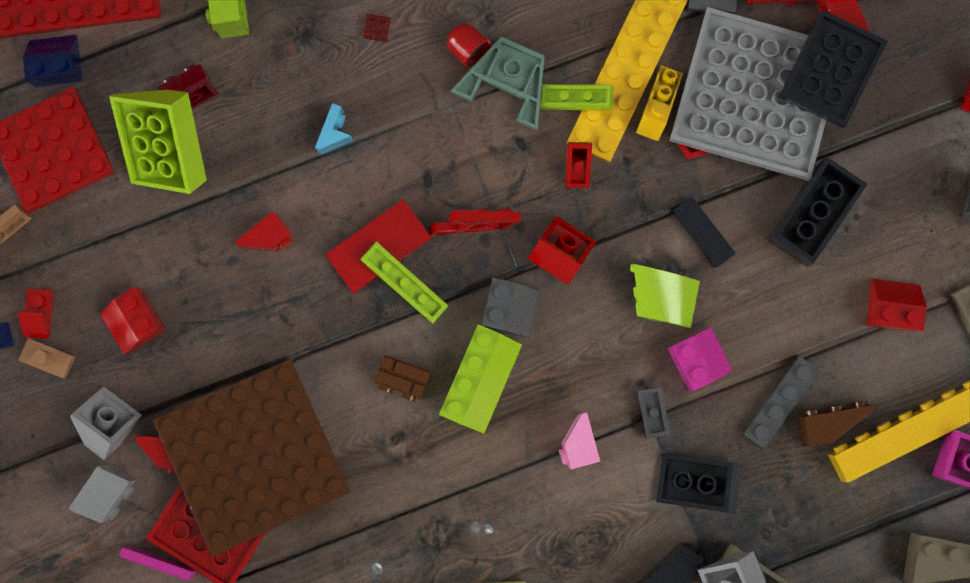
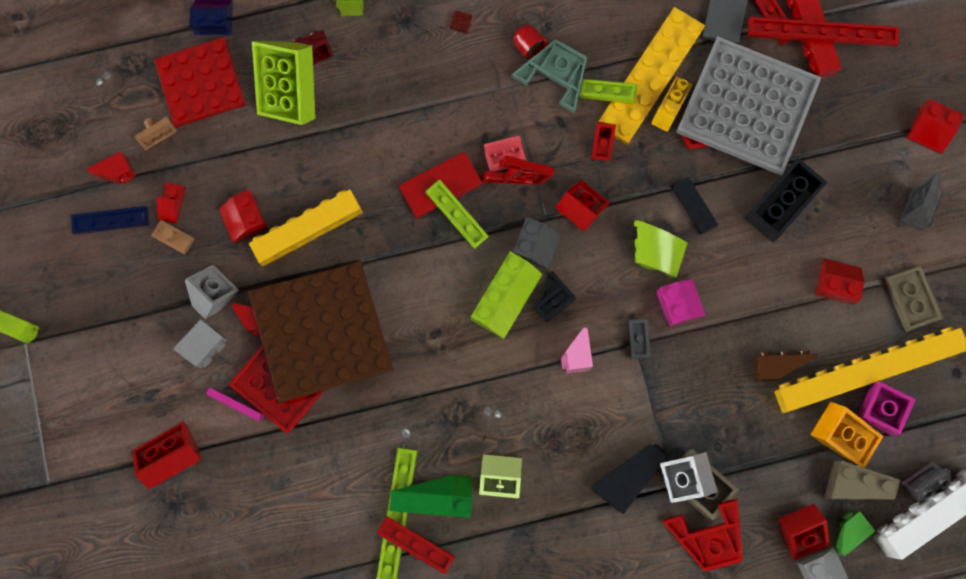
camera: 10 degrees right, 5 degrees down
red slope [235,211,295,252] -> none
medium azure slope [315,103,353,154] -> none
reddish brown brick [375,355,431,402] -> none
black slope [656,453,742,514] -> none
dark grey plate [742,356,820,449] -> none
black plate [778,10,888,129] -> none
none -> yellow brick [249,189,363,267]
none -> coral bracket [484,136,526,172]
none -> black wing [534,271,576,323]
none -> light orange slope [810,402,884,468]

